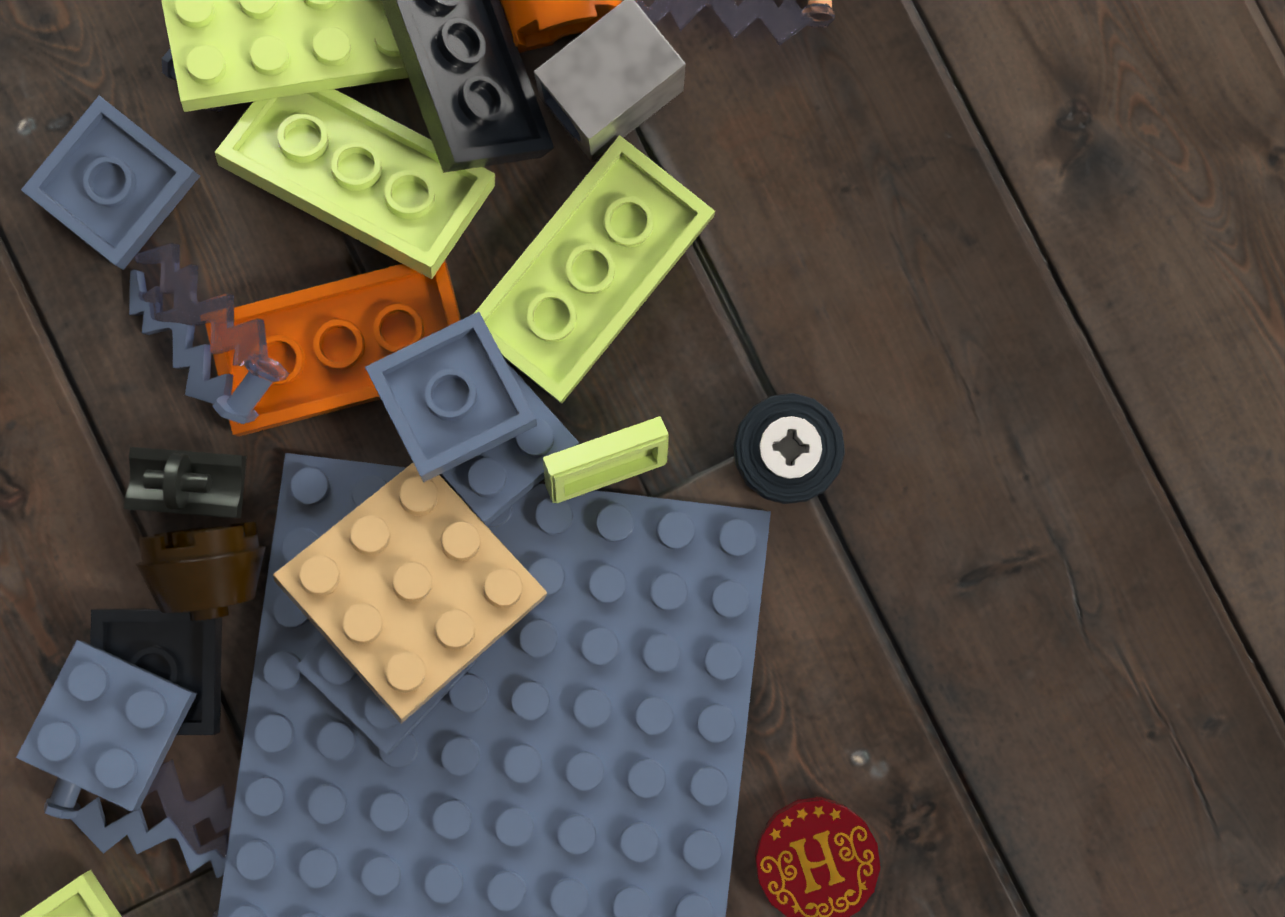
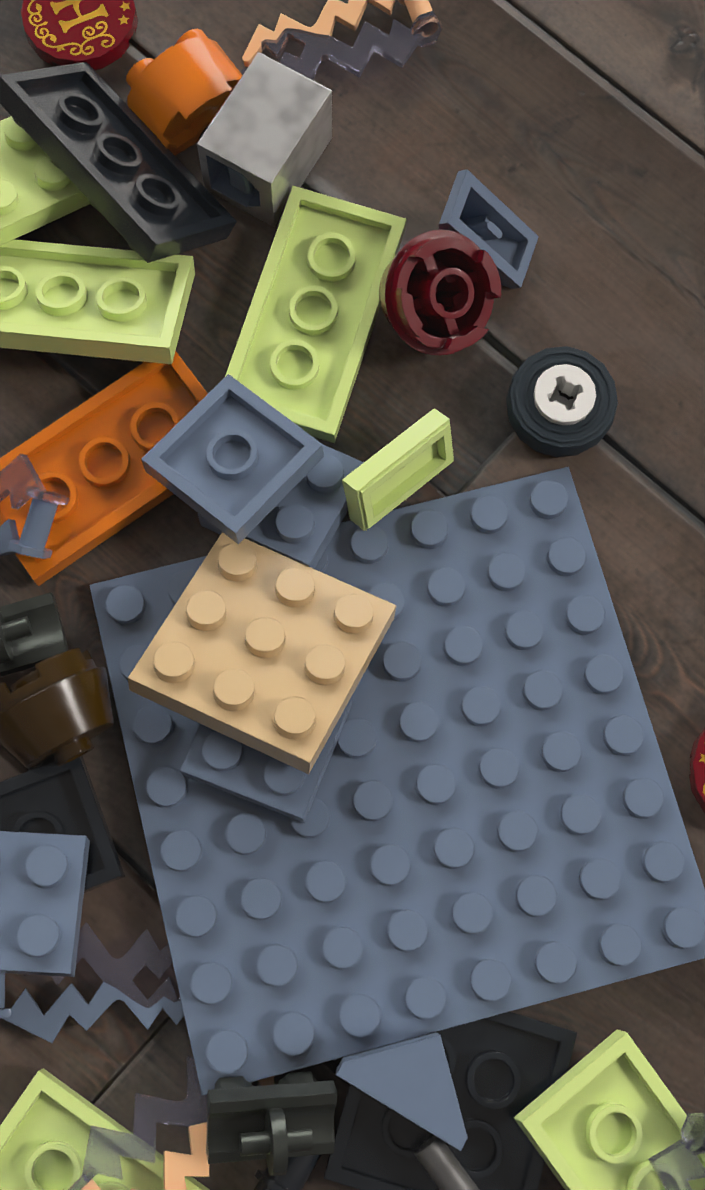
camera: 25 degrees left, 10 degrees down
none -> dark red cone [379,229,501,356]
none -> sand blue slope [438,169,539,289]

